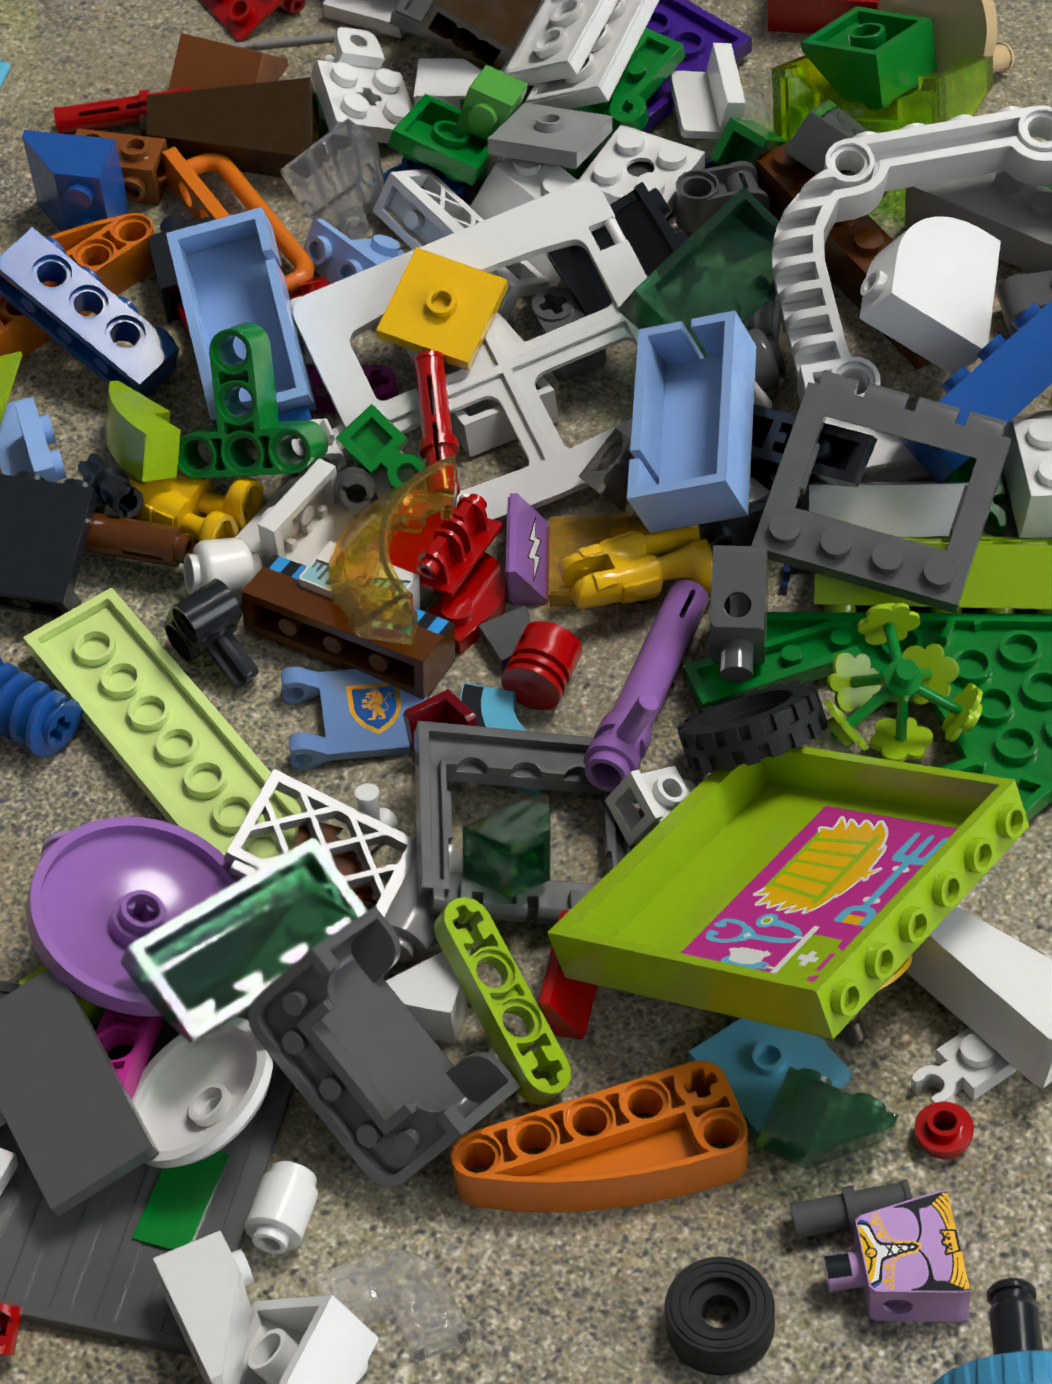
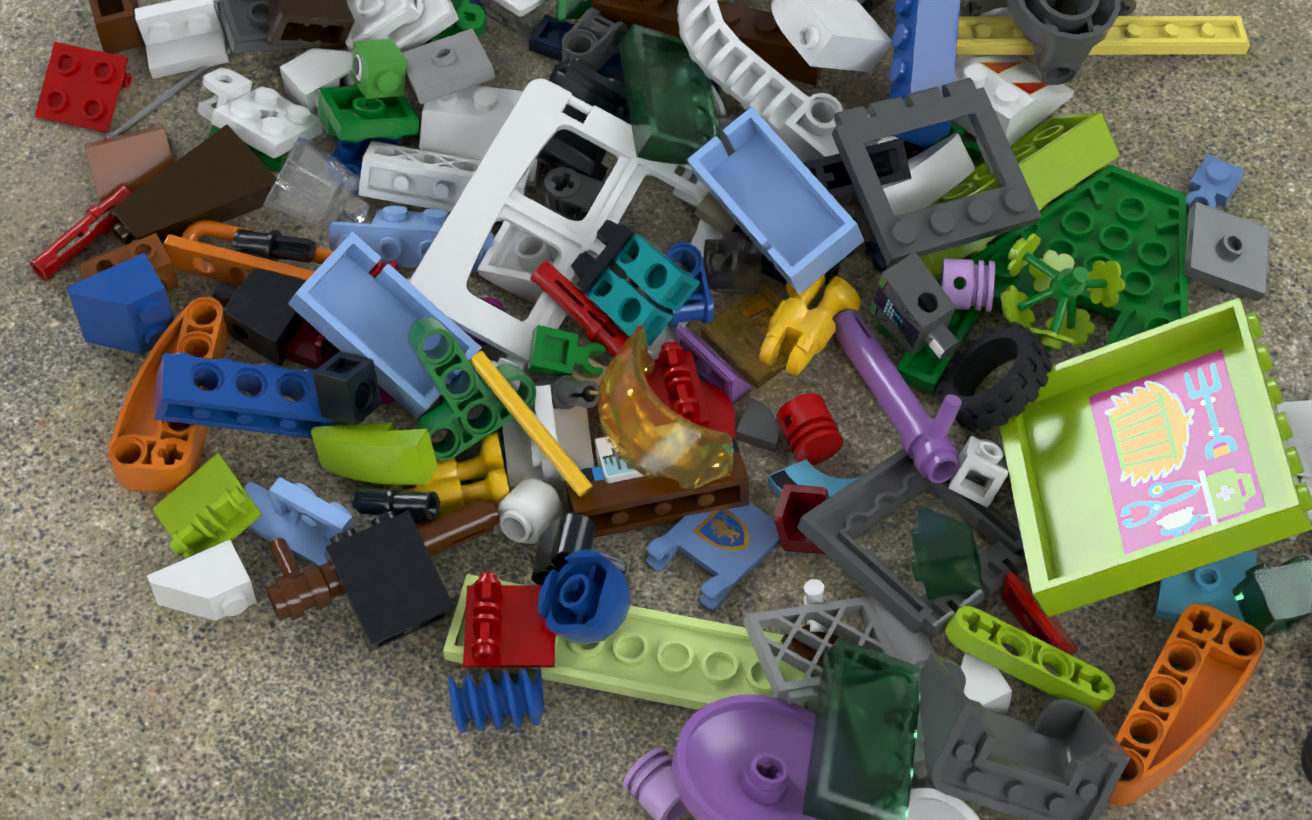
camera: 45 degrees left, 5 degrees up
yellow plate [376,247,508,371] -> none
white piece [578,125,705,220] -> none
none -> black axle [232,229,317,263]
none -> black brick [312,352,382,426]
none -> red hinge [463,572,556,668]
none -> yellow bar [469,351,593,497]
none -> blue cylinder [538,549,631,644]
none -> teal hips [571,219,701,346]
none -> blue piece [663,242,714,328]
none -> lavender piece [940,258,995,312]

